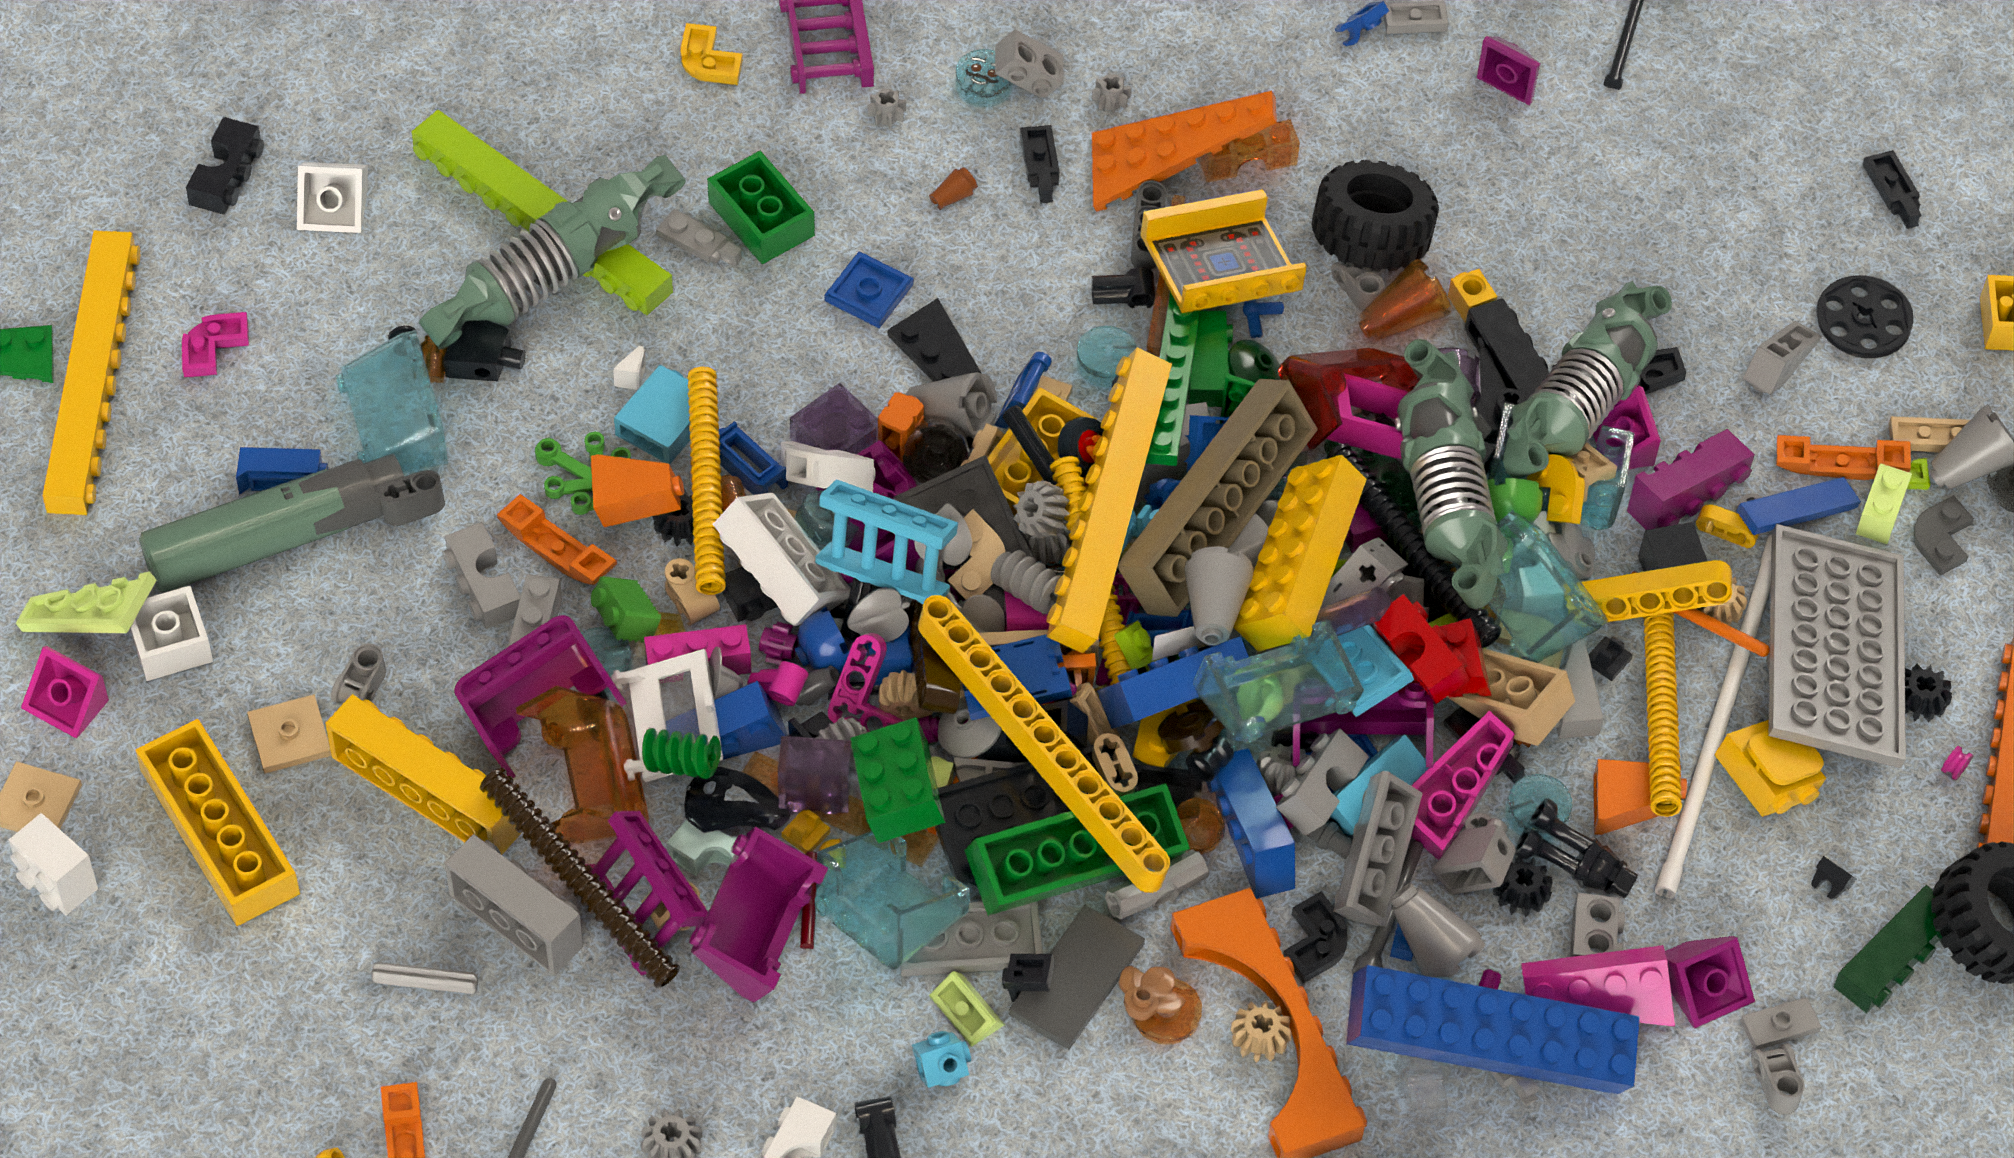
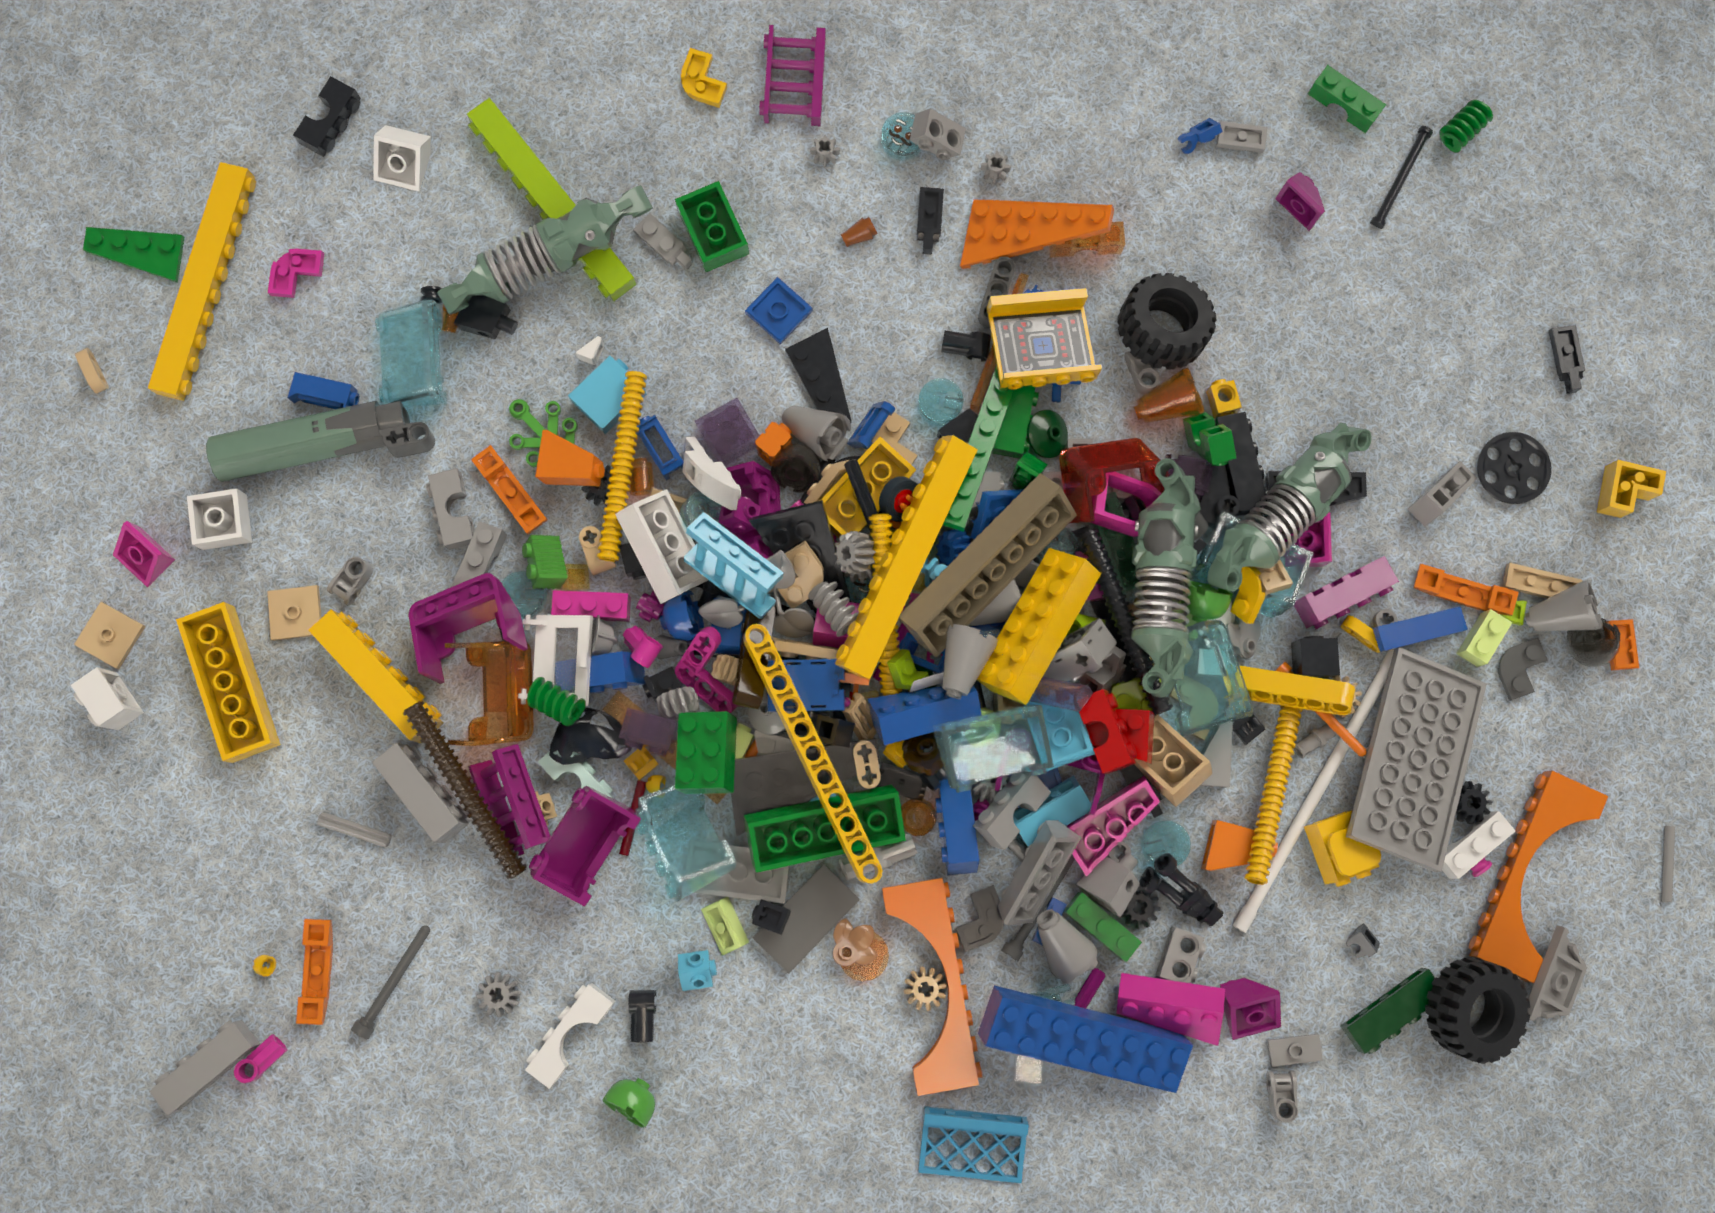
camera: 10 degrees right, 25 degrees up
yellowish green wing [15,571,157,633] -> none
none -> green brick [1064,892,1142,962]
none -> green arch [1183,412,1236,466]
none -> light grey pin [1294,724,1337,758]
none -> white arch [1442,811,1515,879]

